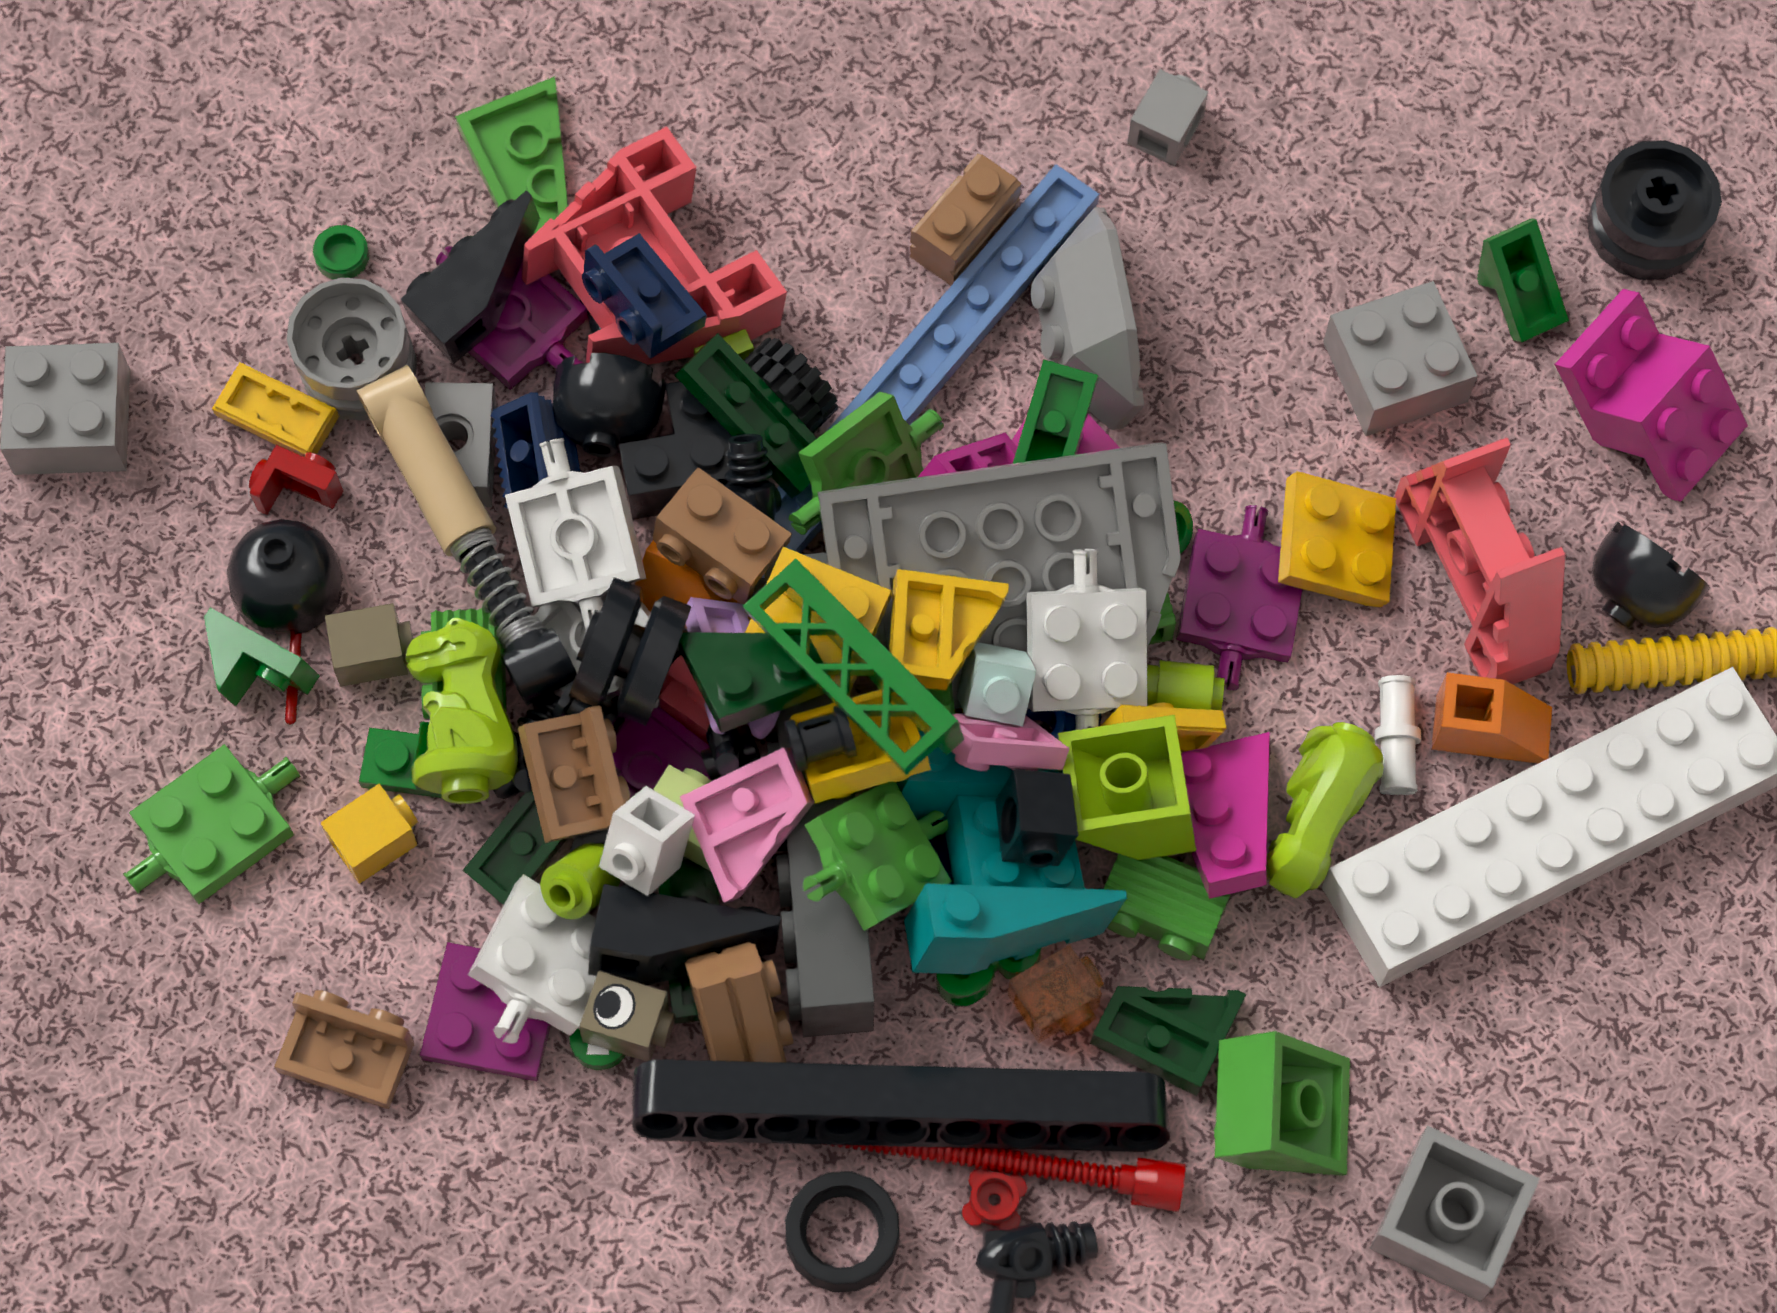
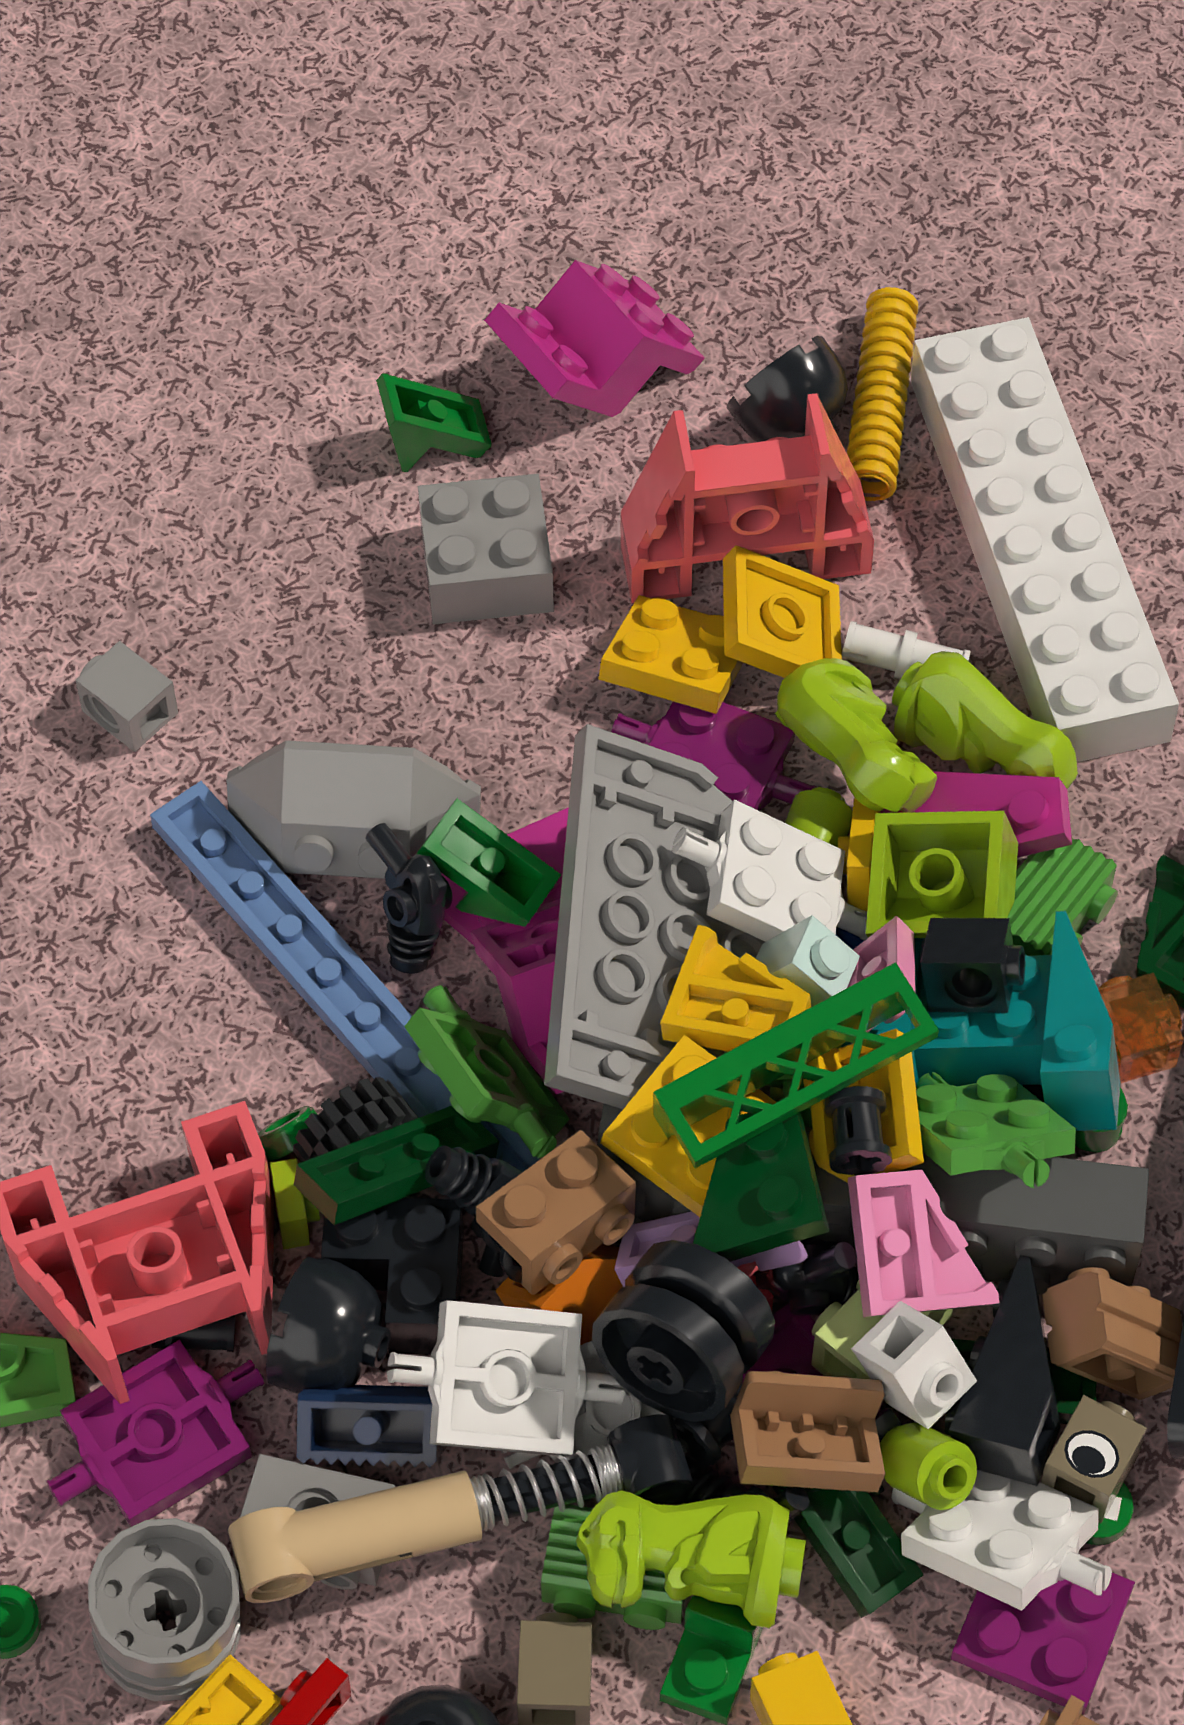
camera: 75 degrees left, 10 degrees down
black slope [400,190,540,364] -> none
dark blue bracket [582,233,707,359] -> none
medium nougat brick [910,154,1022,285] -> none
orange slope [1431,672,1552,764] -> none
black wheel [1587,140,1722,280] -> none
none -> green tile [258,1106,317,1162]
none -> black piece [365,823,453,974]
none -> yellow plate [723,545,842,678]
none -> lime animal [775,658,937,813]

